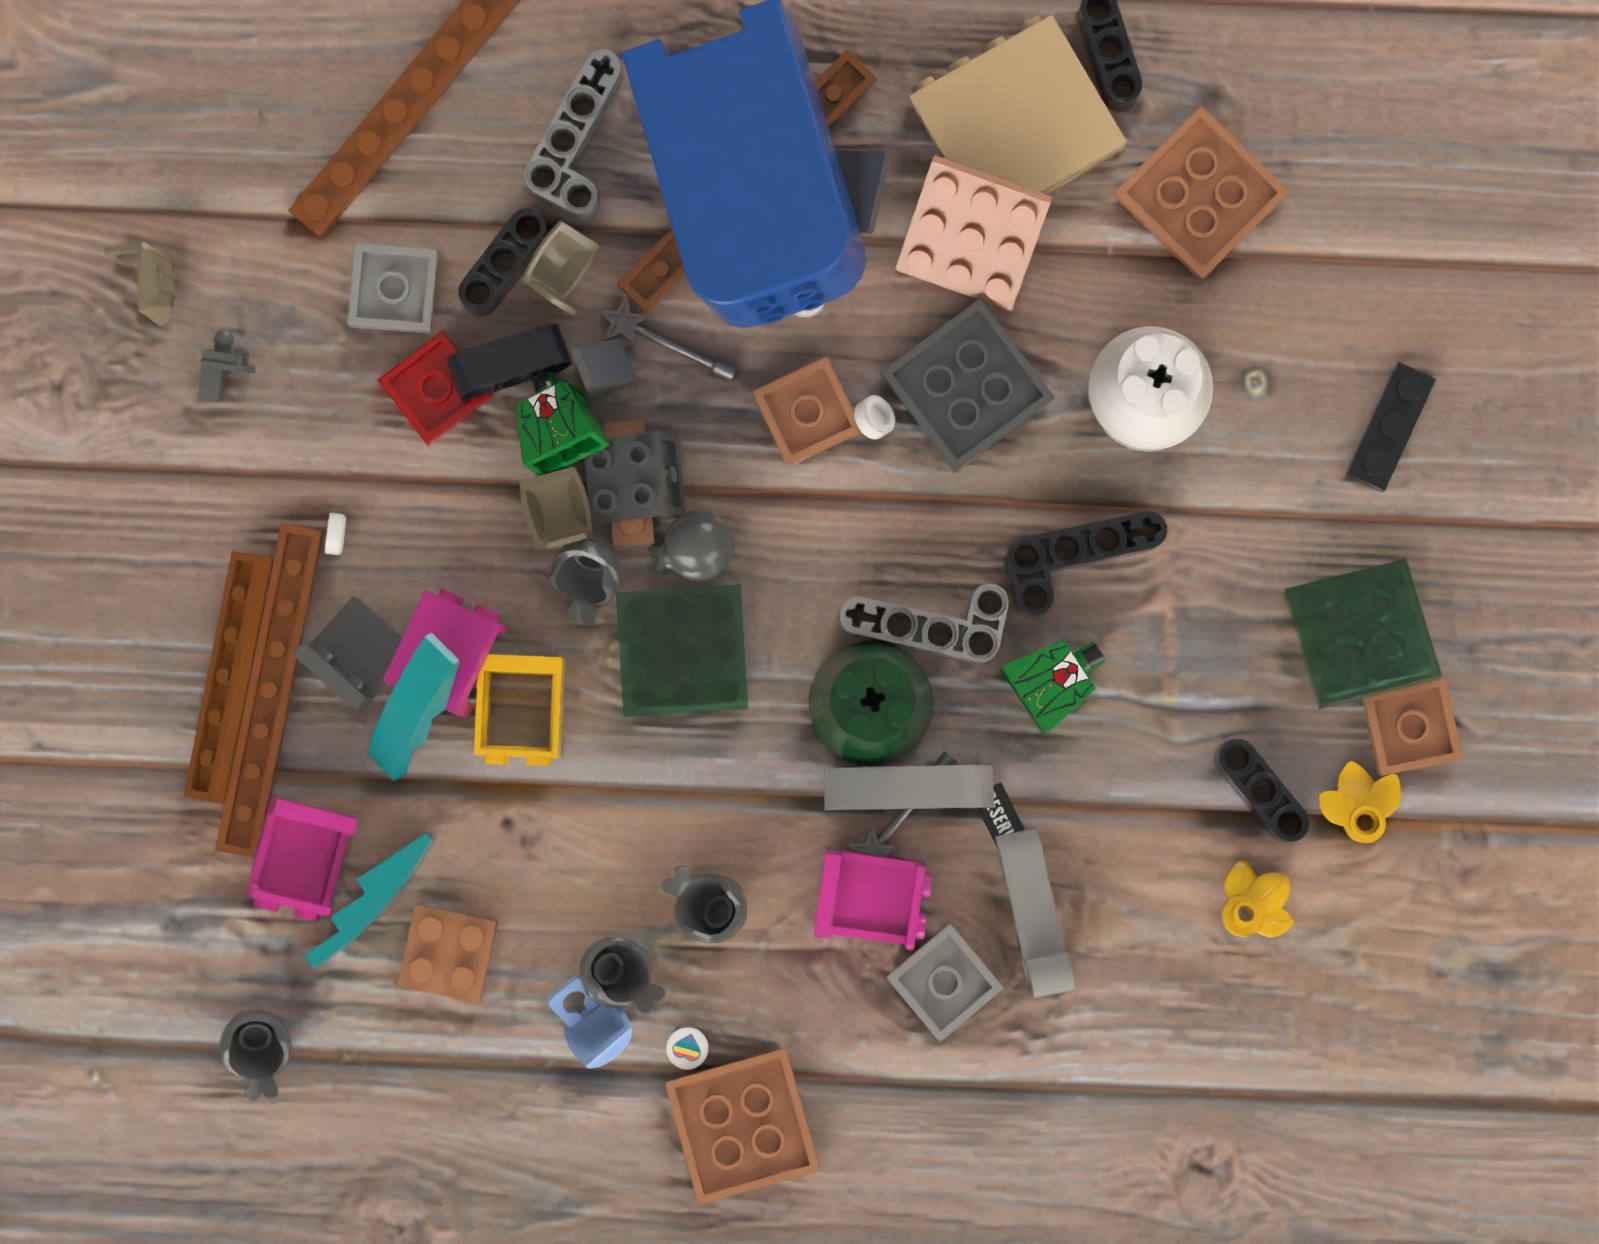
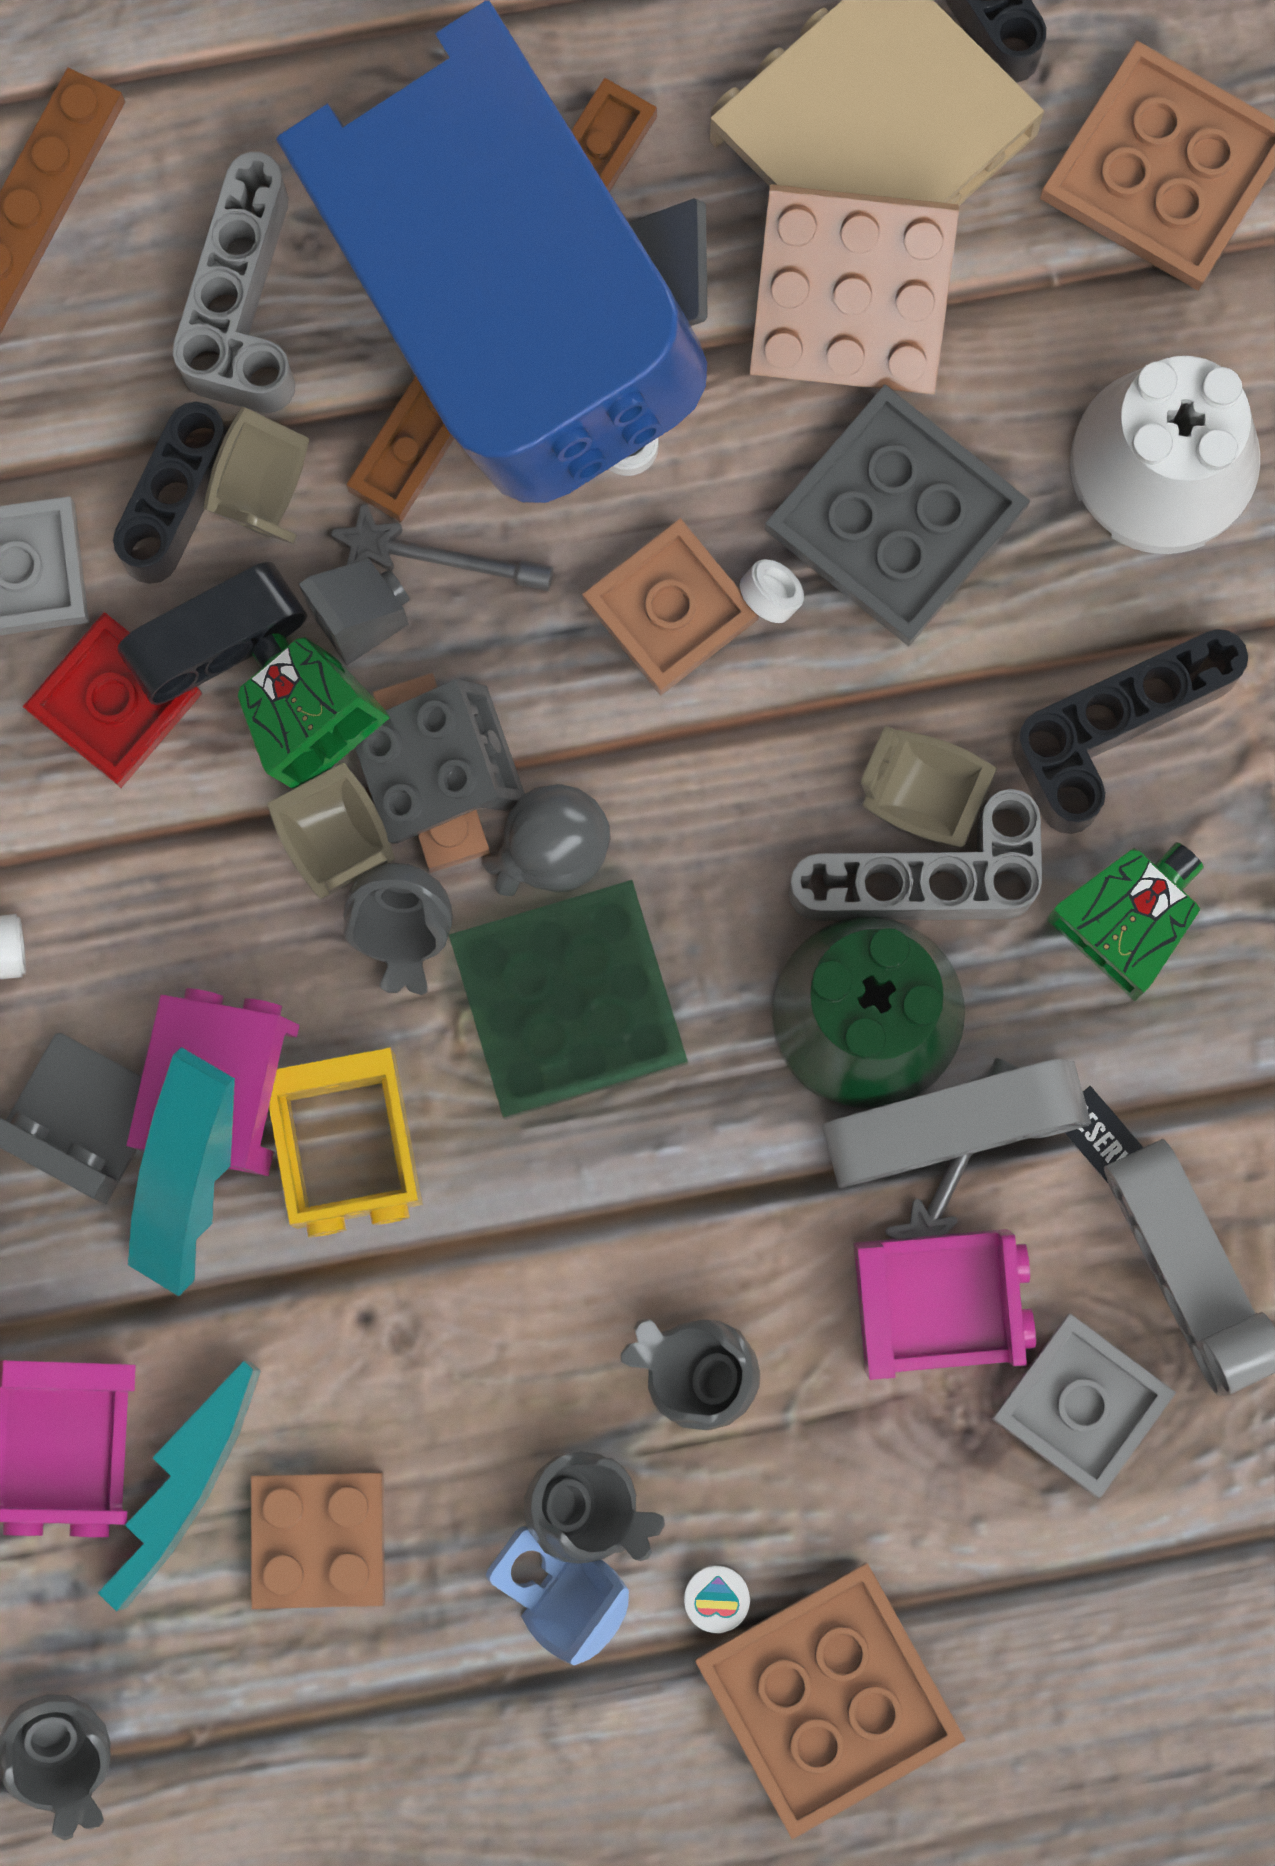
camera: 10 degrees left, 5 degrees down
none -> dark tan piece [861,726,997,848]

